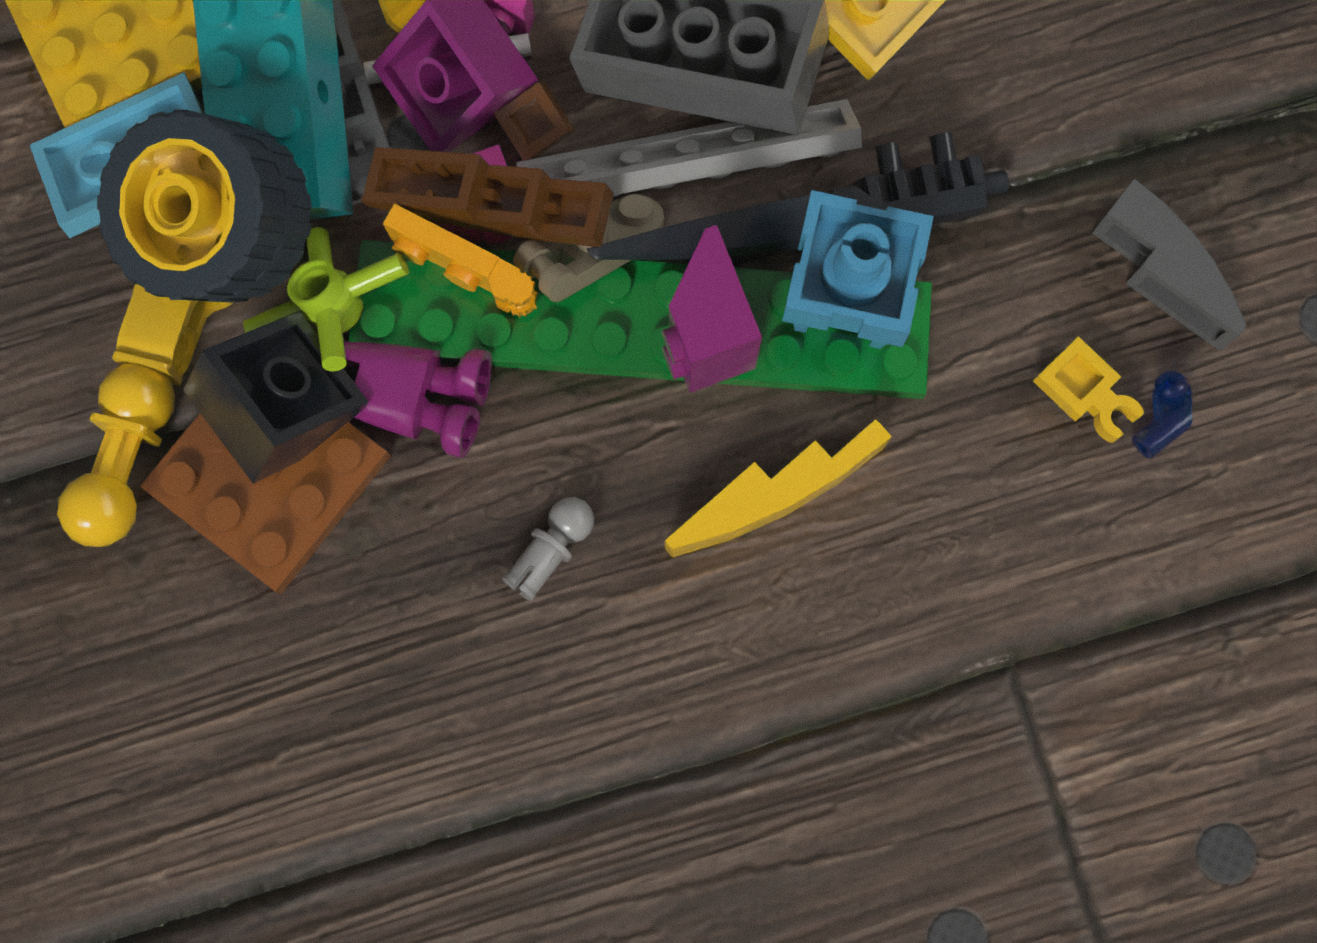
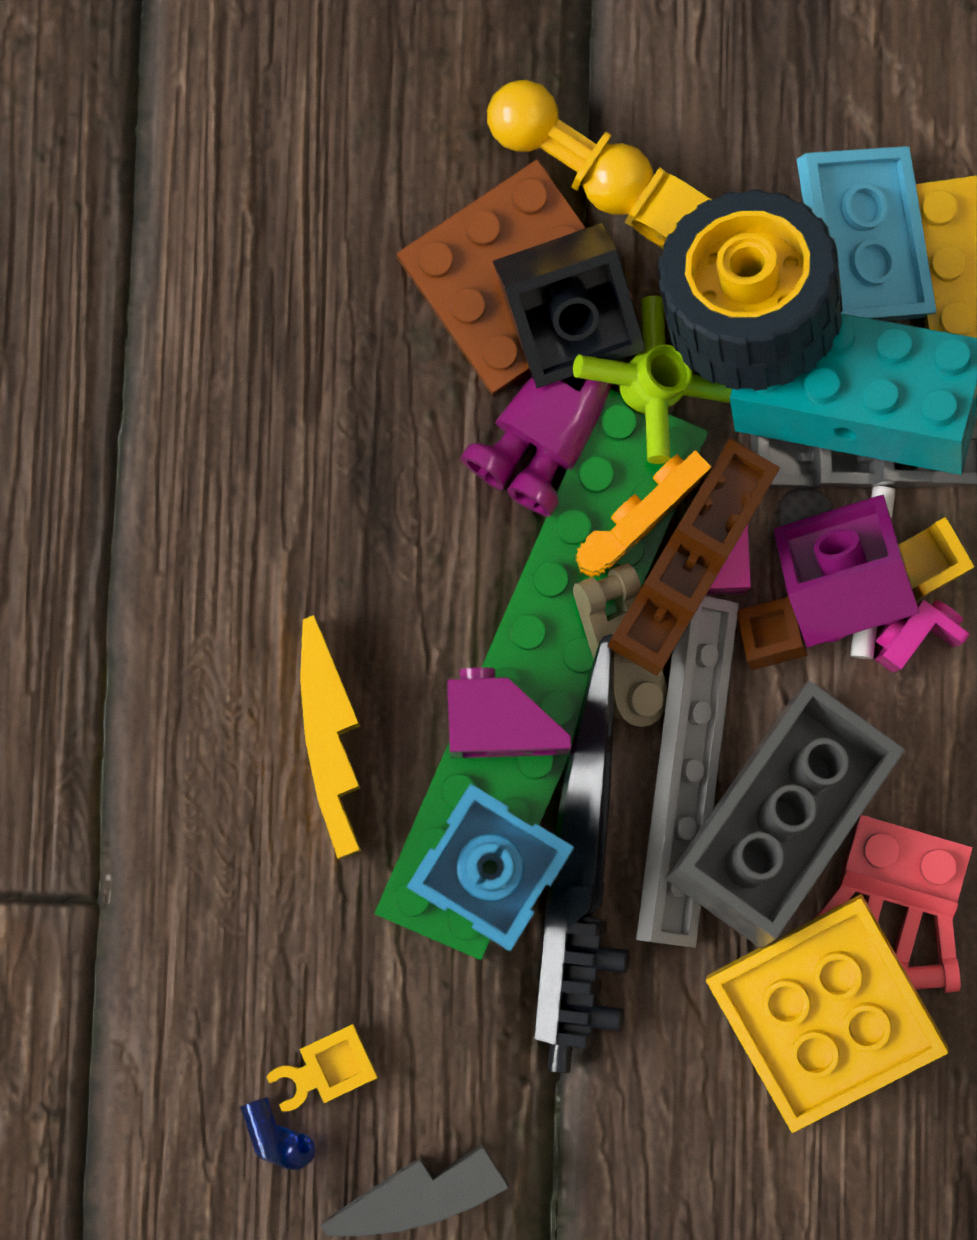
camera: 105 degrees right, 5 degrees up
light grey pin [502,497,595,601] -> none

